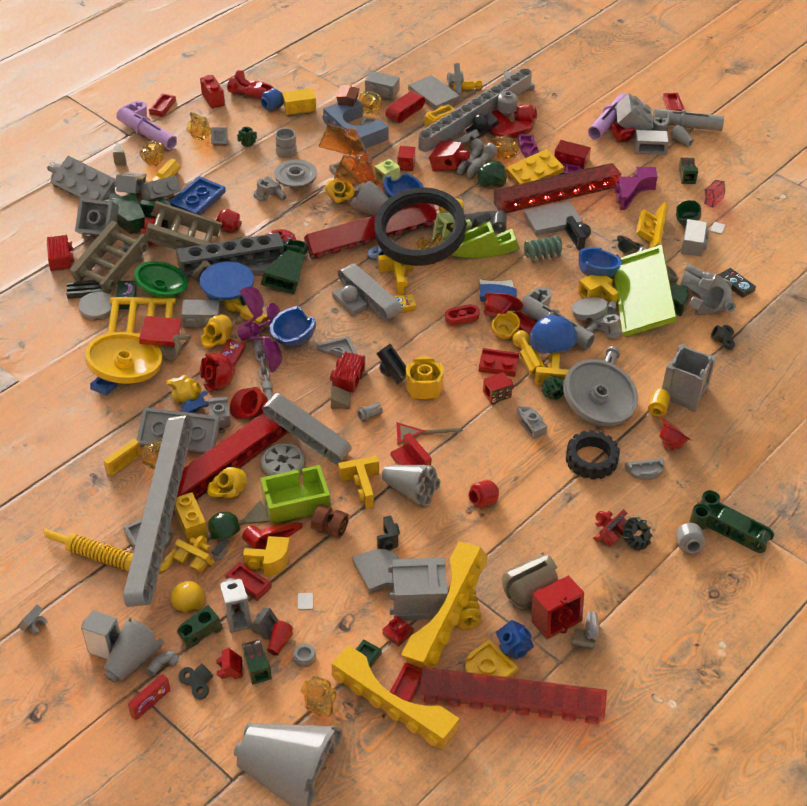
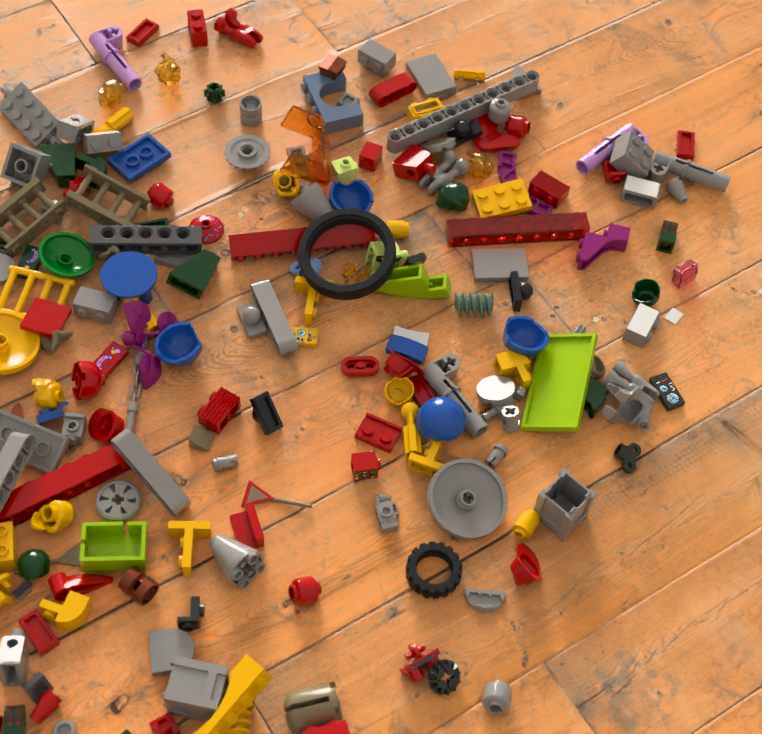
camera: 10 degrees right, 10 degrees up
dark tan slope [113,143,127,166] -> none
yellow head [201,314,233,349] -> none
light grey tile [211,127,228,144] -> none
light grey piece [253,176,287,201] -> none
blue head [261,88,283,111] -> none
yellow brick [282,88,316,115] -> none
dark green hair [282,239,308,256] -> none
white sticker [298,593,313,609] -> none
light grey tile [316,336,357,358] -> none
clear yellow head [358,91,382,114] -> none
yellow brick [406,356,444,399] -> none
light grey piece [447,63,464,94] -> none
dark grey piece [464,211,507,233] -> none
dark green gear [541,376,564,400] -> none
pearl dark grey piece [617,235,644,252] -> none
yellow bracket [636,202,668,249] -> none
dark green piece [689,490,774,553] -> none

